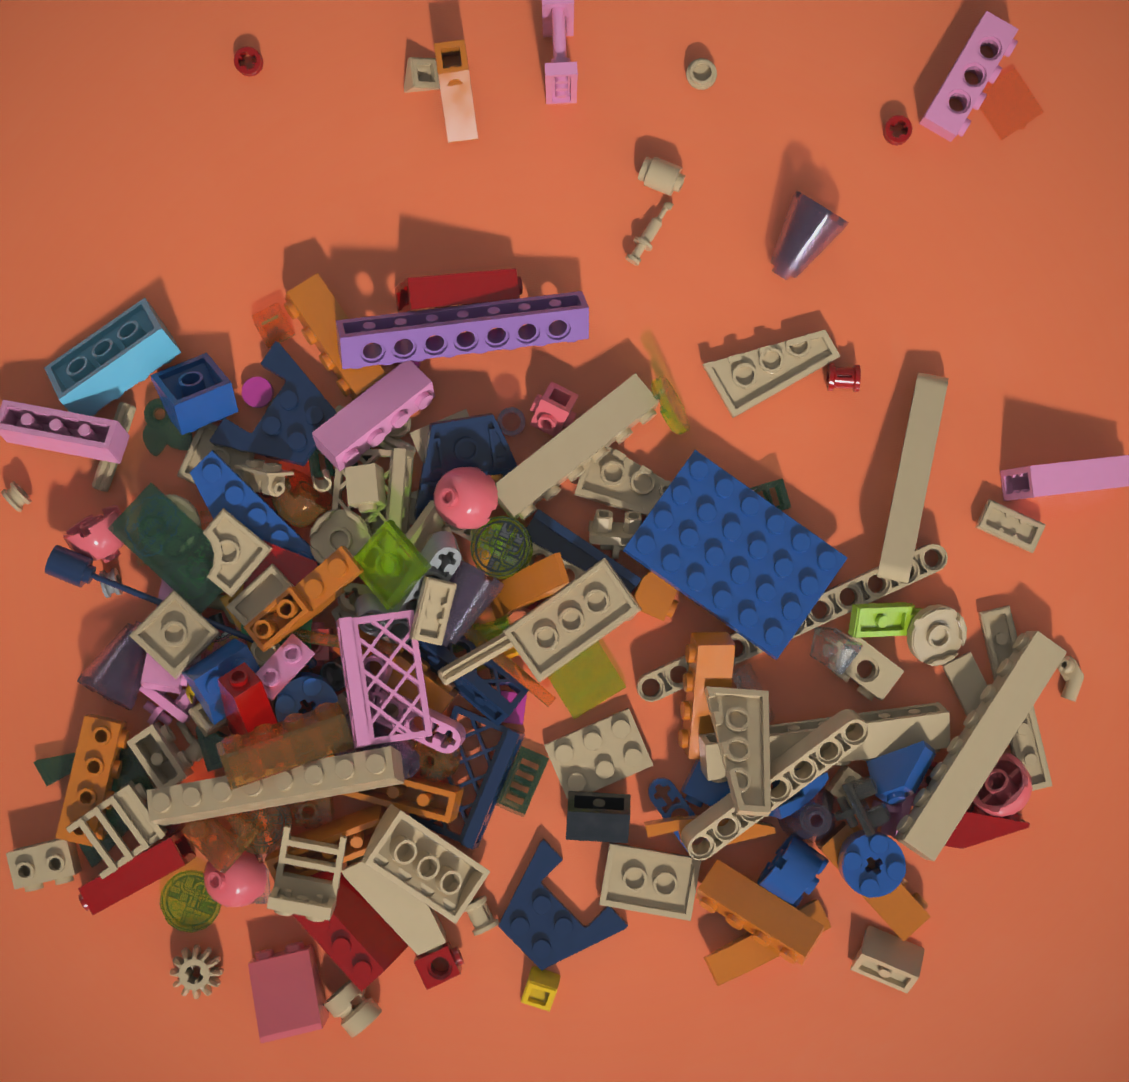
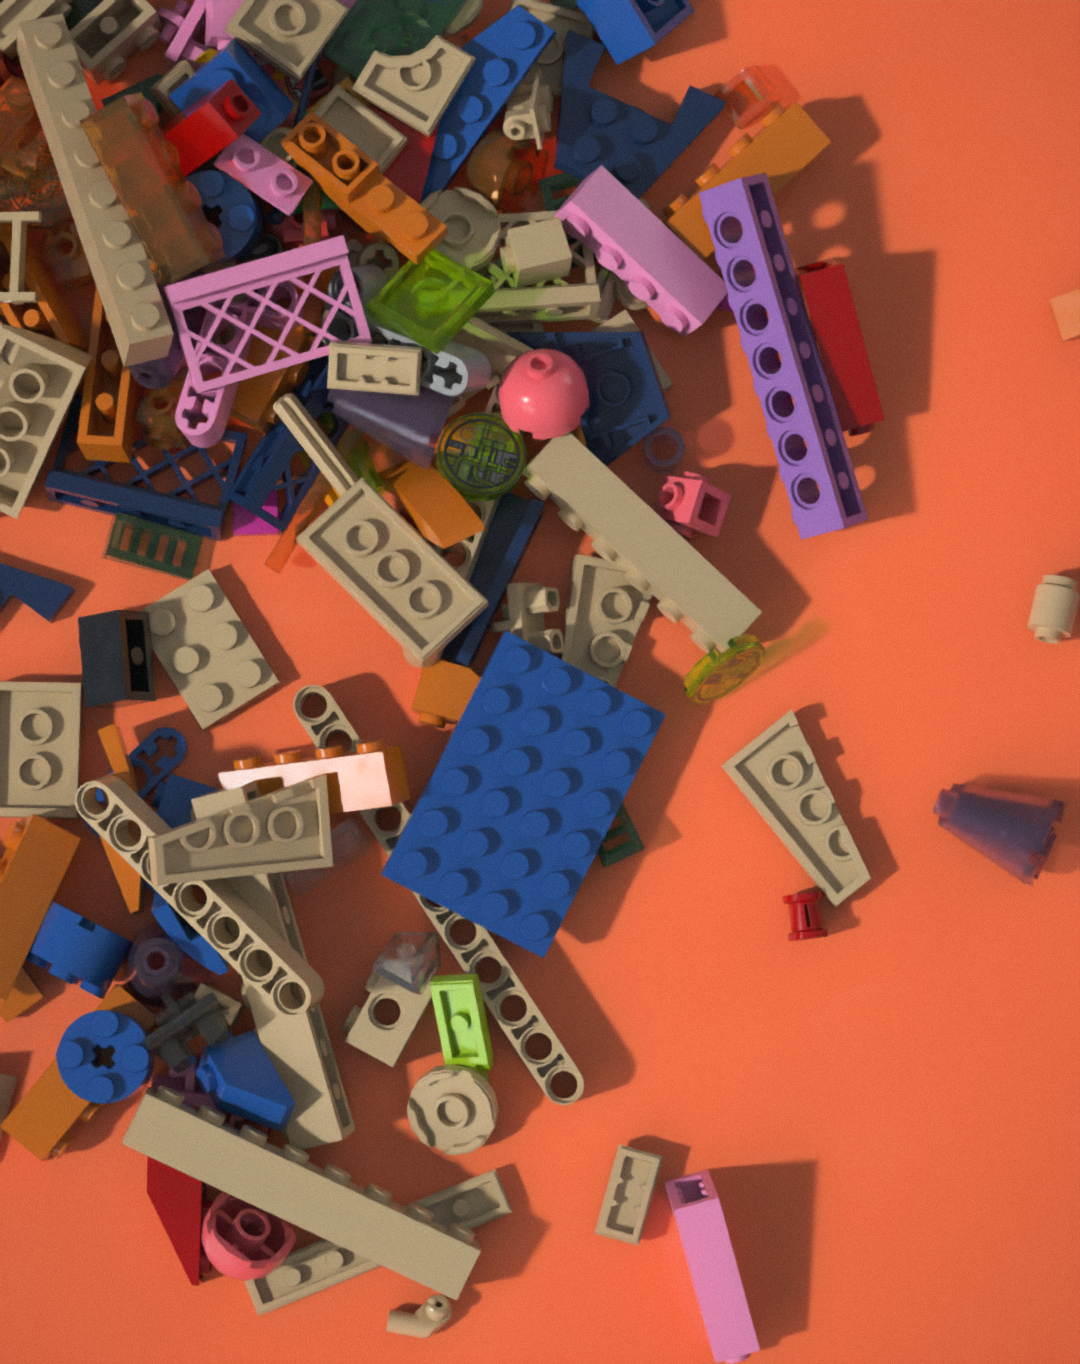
camera: 85 degrees right, 5 degrees down
tan hand [176,721,207,762] -> none
dark pink tile [242,377,274,408] -> none
tan hand [312,469,334,496] -> none
clear neon green tile [548,641,626,719] -> none
tan piece [625,202,674,266] -> none
tan beam [877,372,949,583] -> none
tan tile [941,652,988,716] -> none

